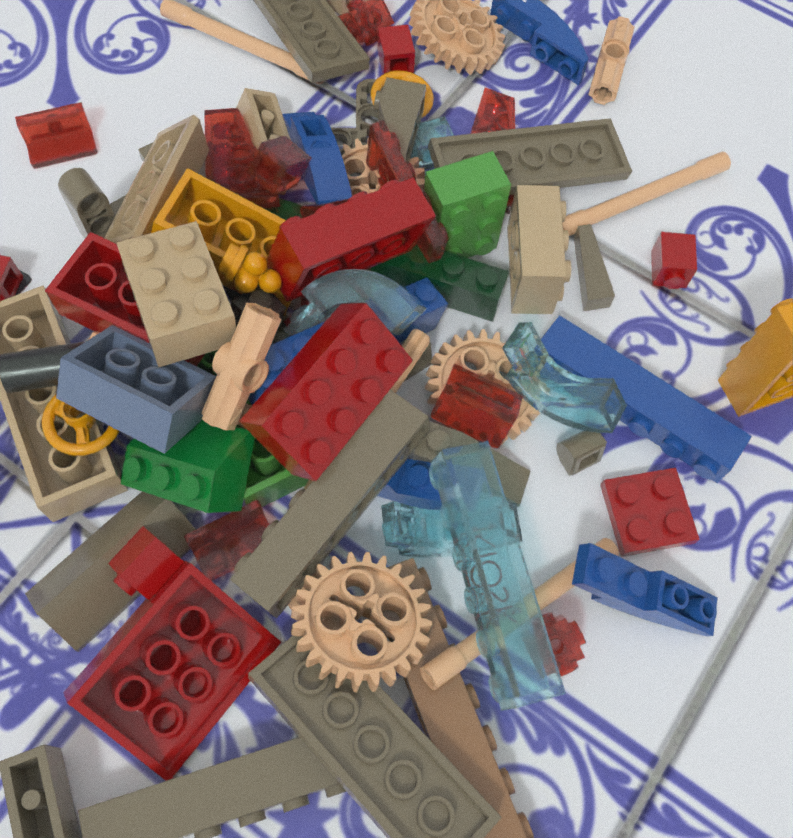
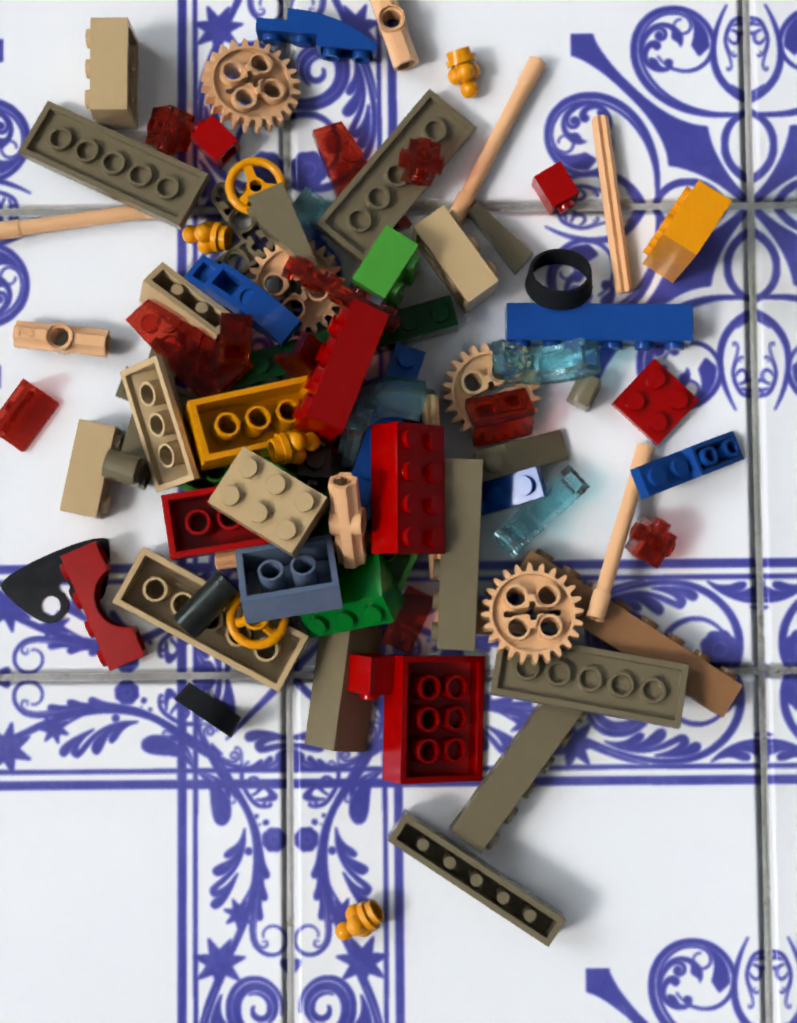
camera: 30 degrees left, 20 degrees up
clear light blue brick [429,441,566,711] -> none
none -> light nougat piece [13,320,111,358]
none -> tan brick [60,419,124,519]
none -> light orange piece [182,221,233,254]
none -> clear red brick [398,137,444,187]
none -> light orange piece [446,46,481,98]
none -> black tyre [525,249,593,310]
none -> light nougat axle [592,115,632,294]

